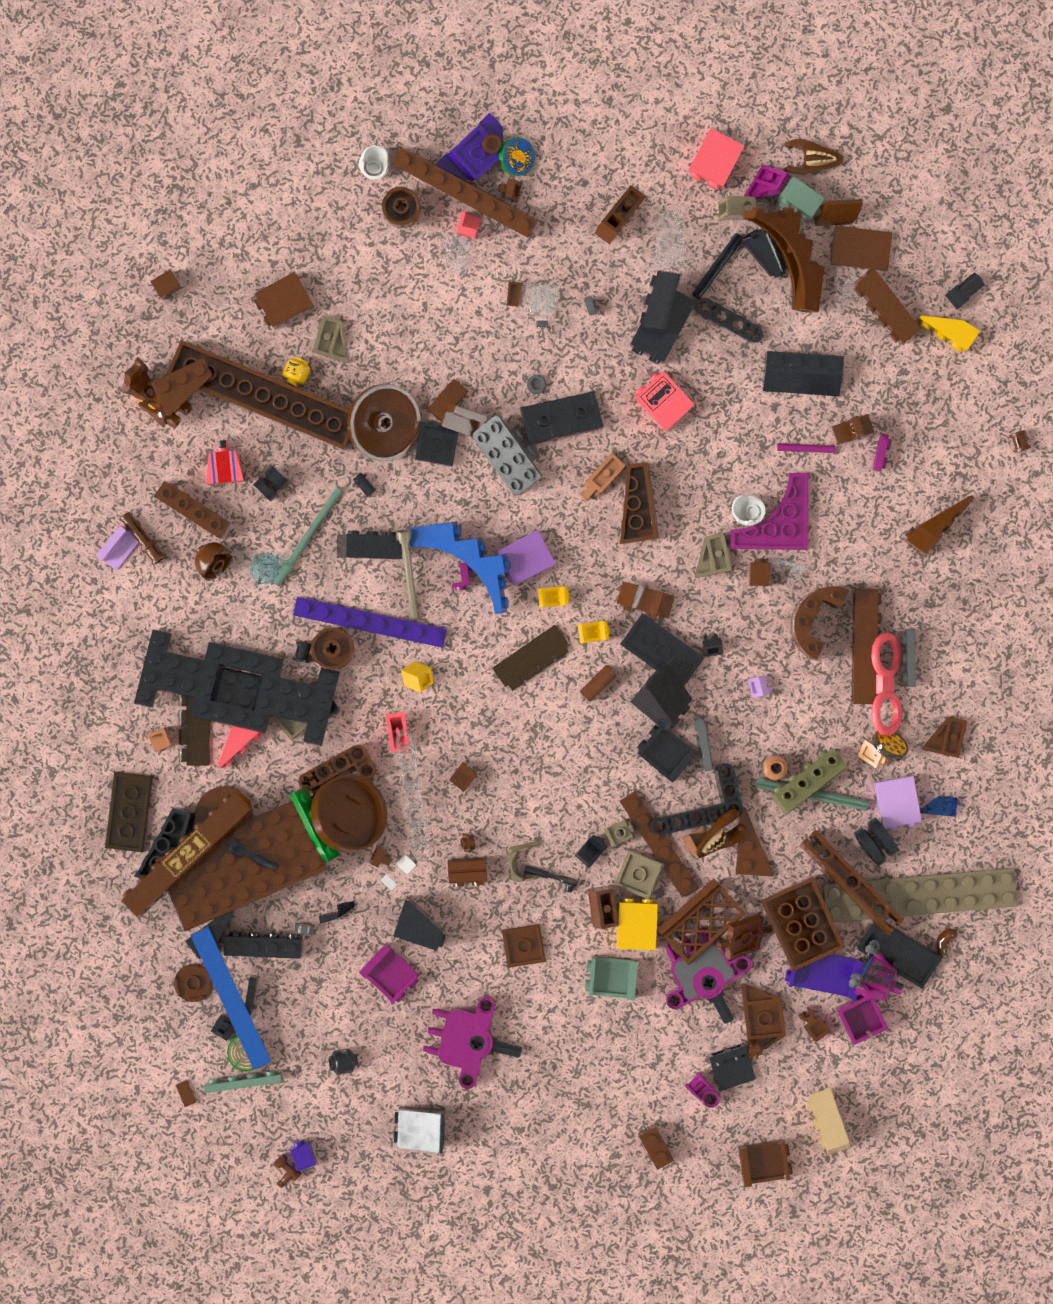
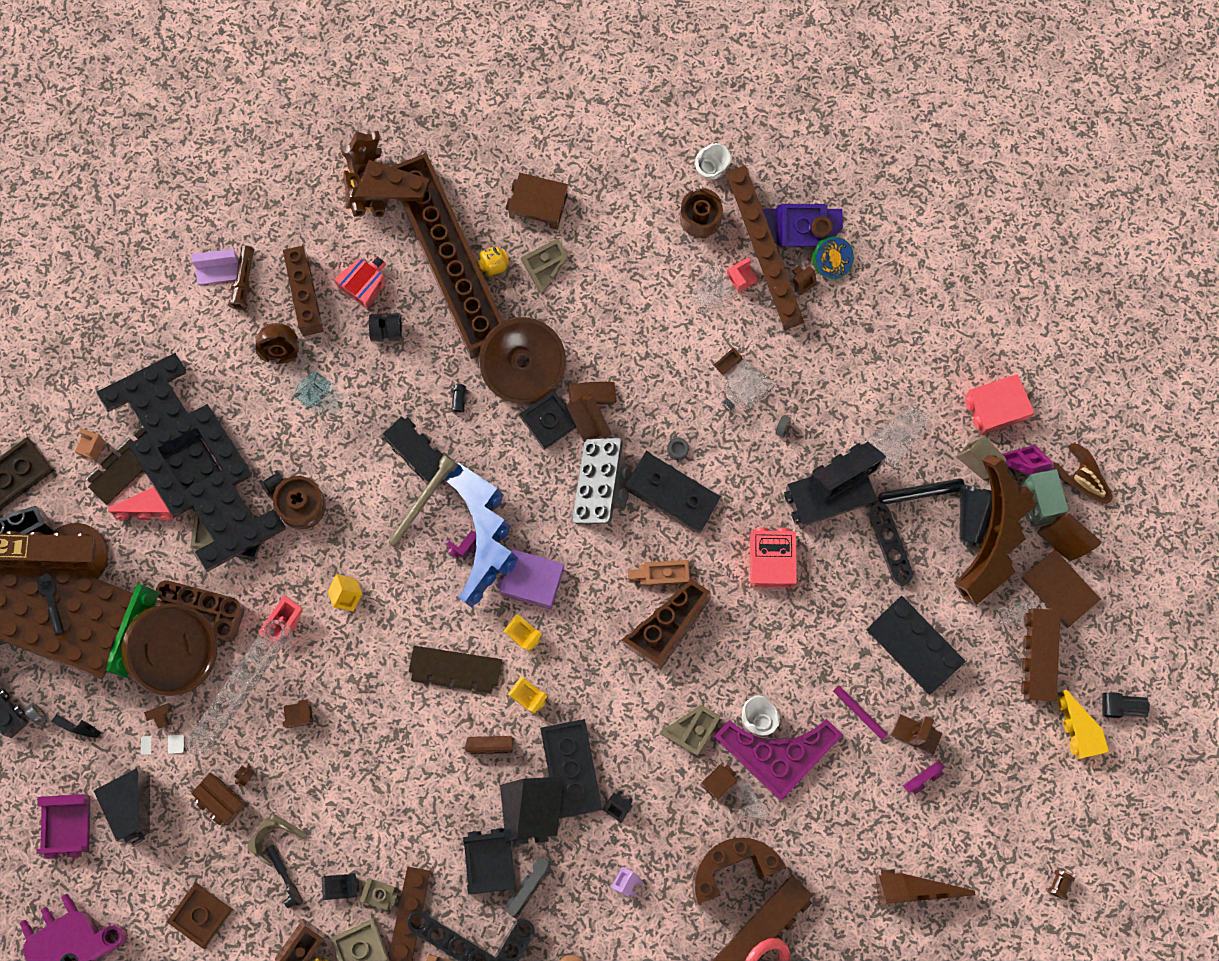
camera: 45 degrees right, 15 degrees down
reddish brown panel [151,270,182,300] -> none
sand green bar [273,487,343,586] -> none
dark purple plate [293,597,447,648] -> none
reddish brown slope [595,185,646,245] -> none
reddish brown brick [617,582,675,620] -> none

